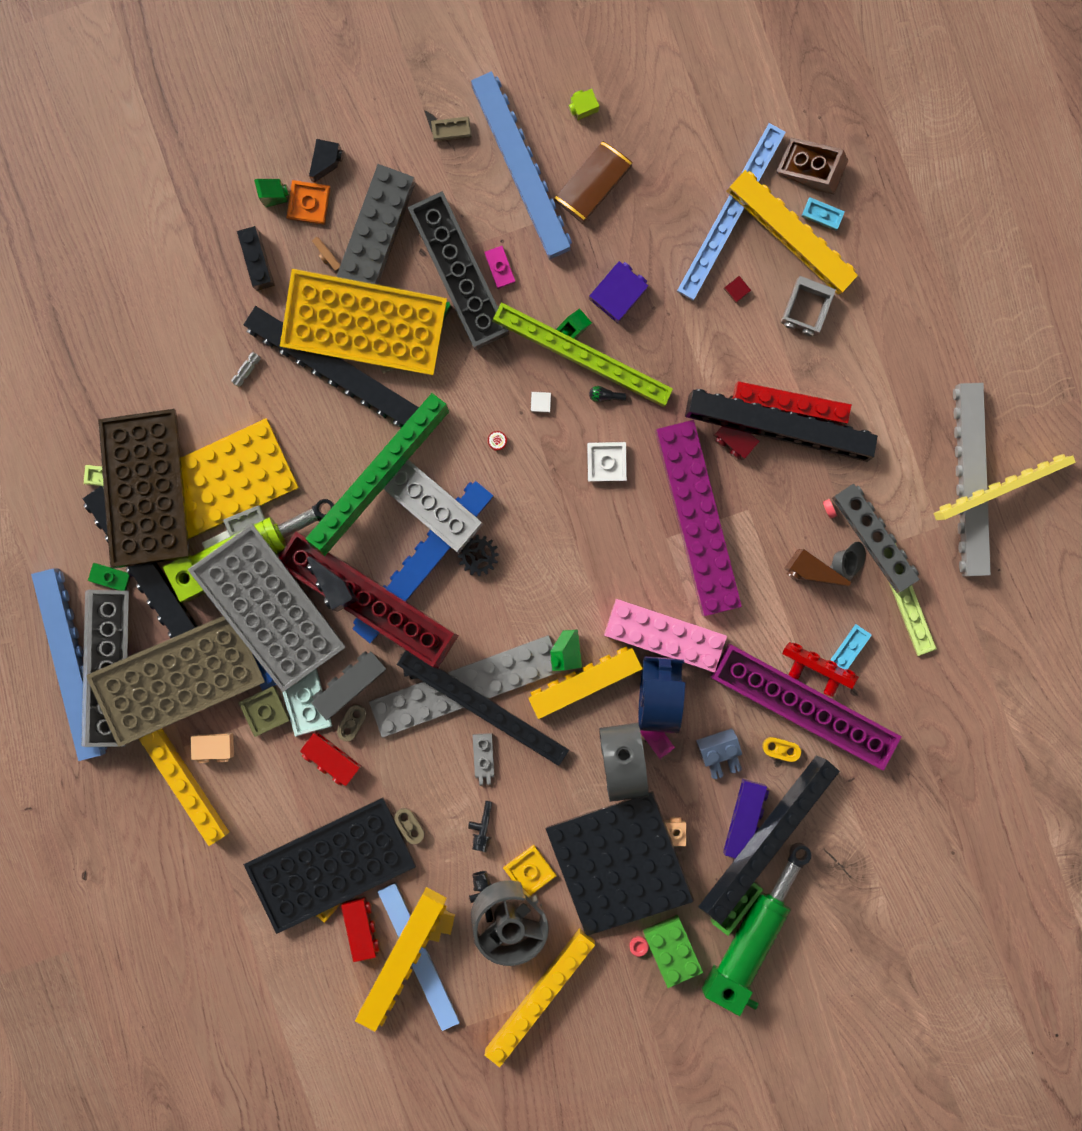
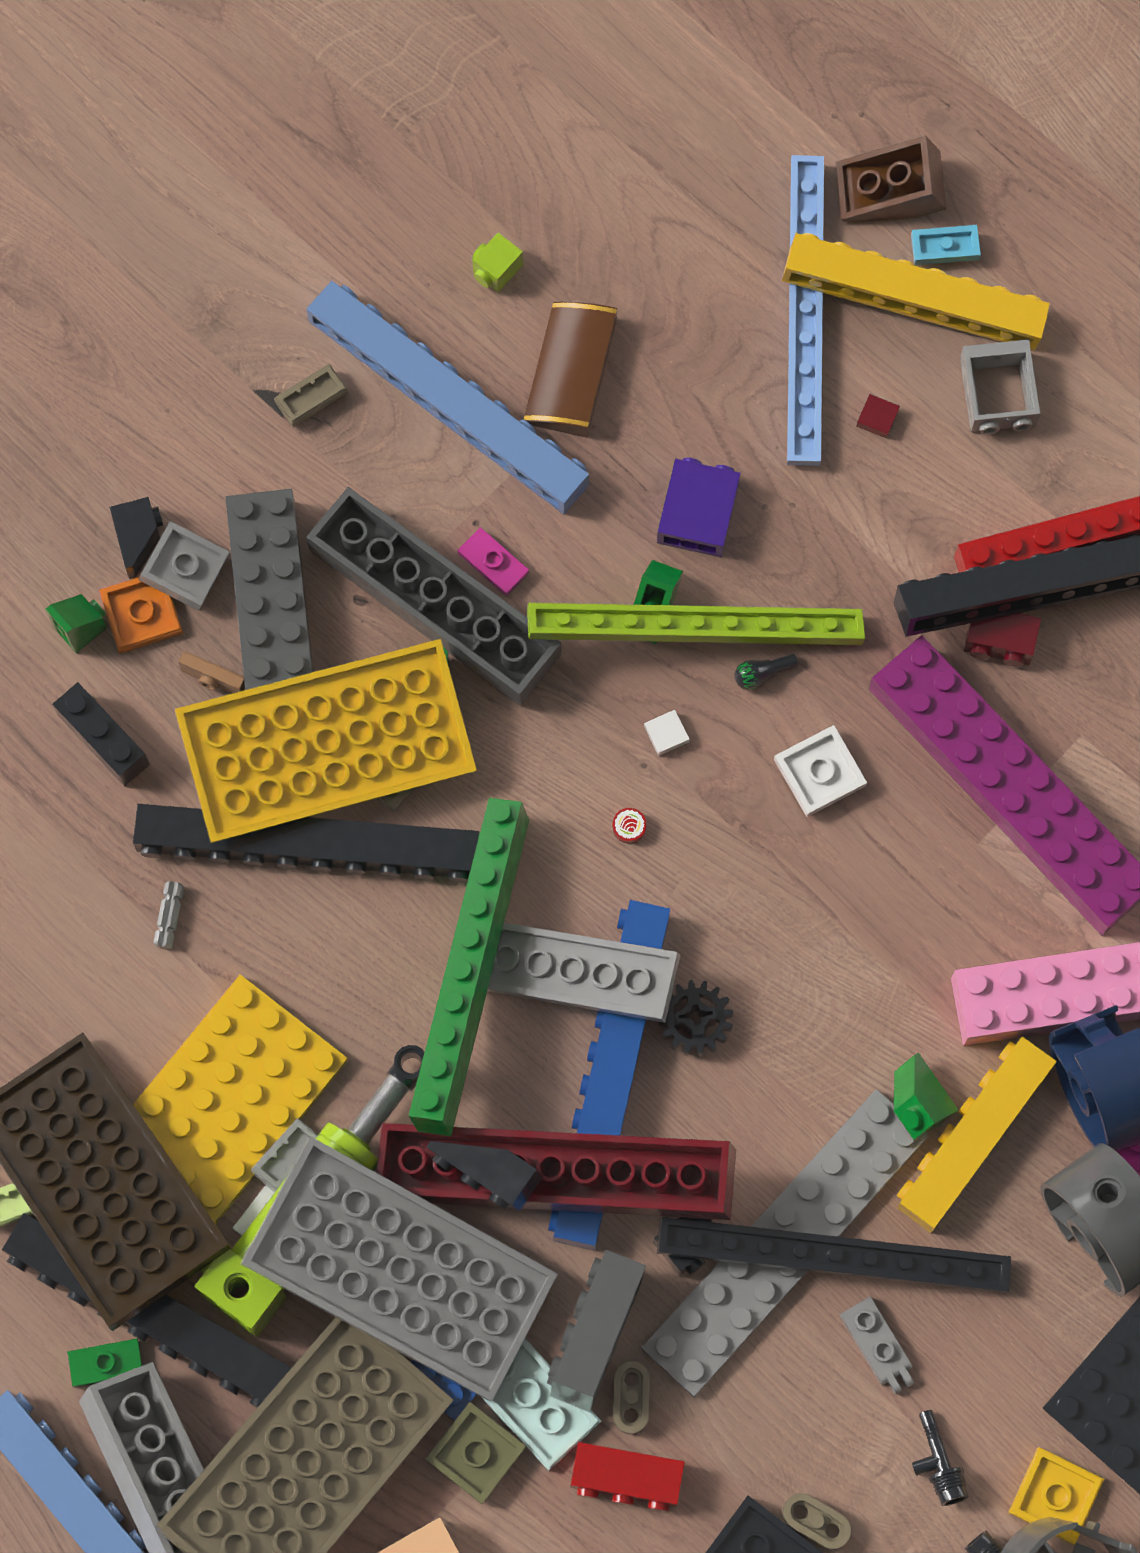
camera: 25 degrees left, 15 degrees down
none -> light grey plate [139,521,230,611]

